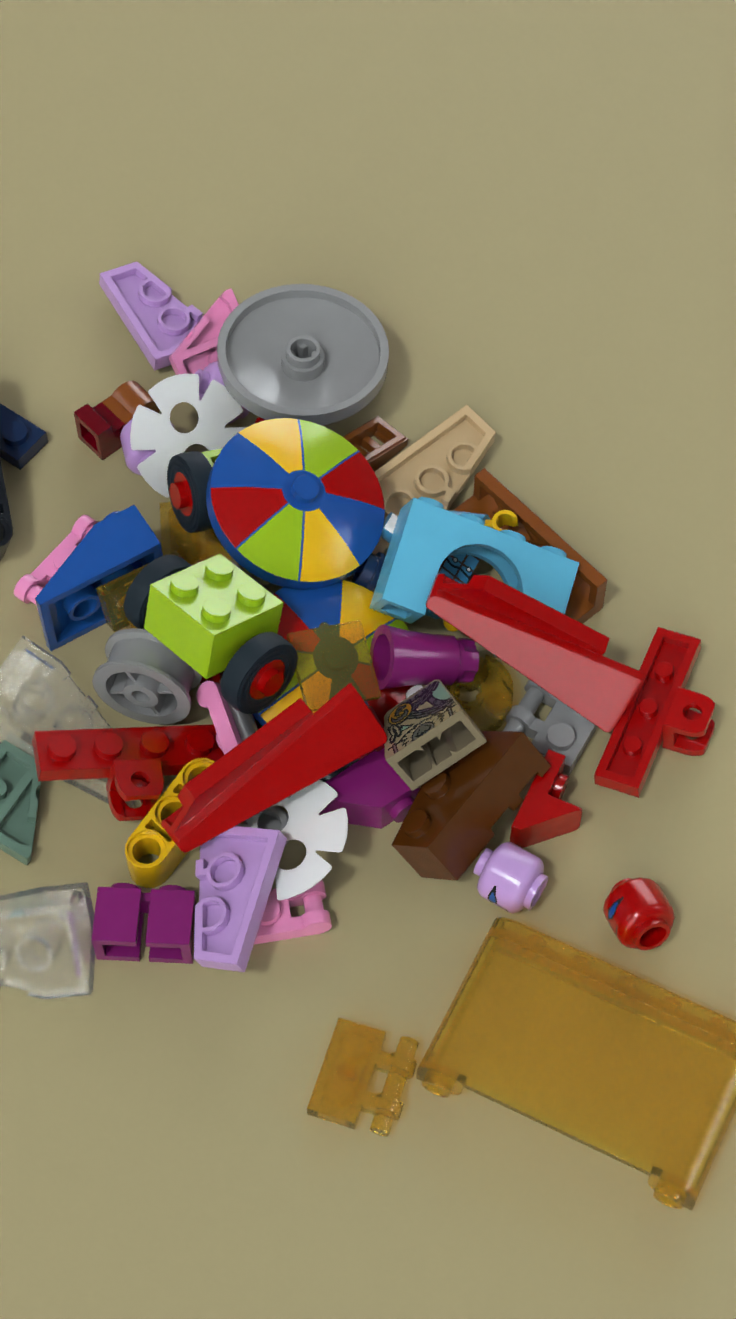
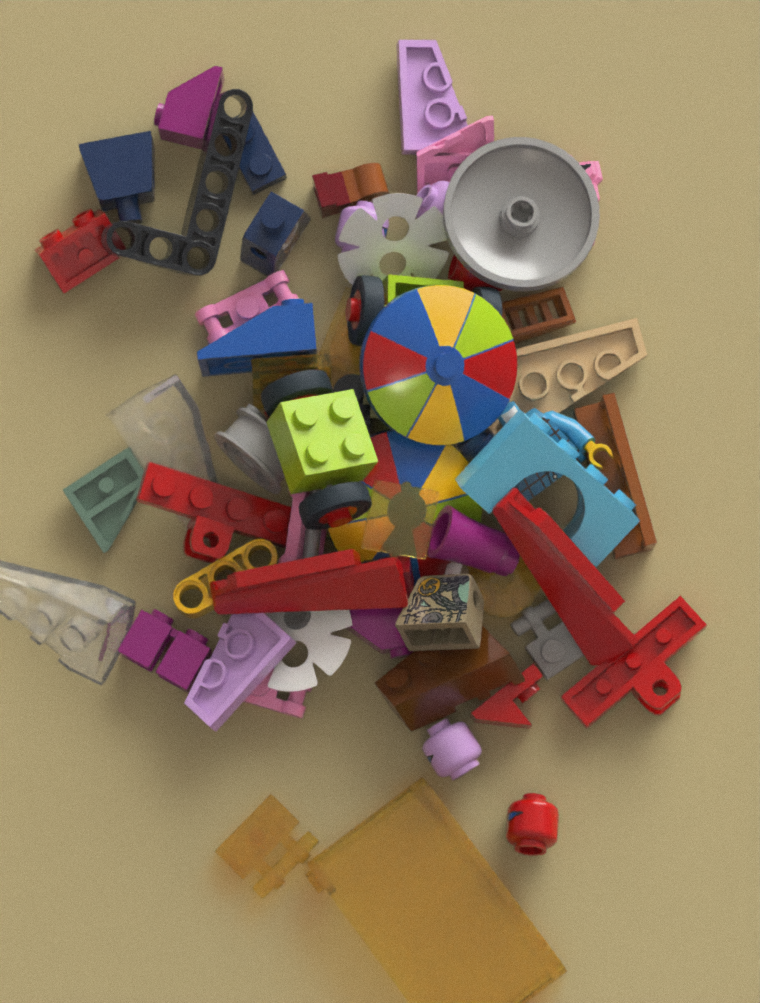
camera: 25 degrees right, 20 degrees up
none -> dark blue torso [240,192,311,277]

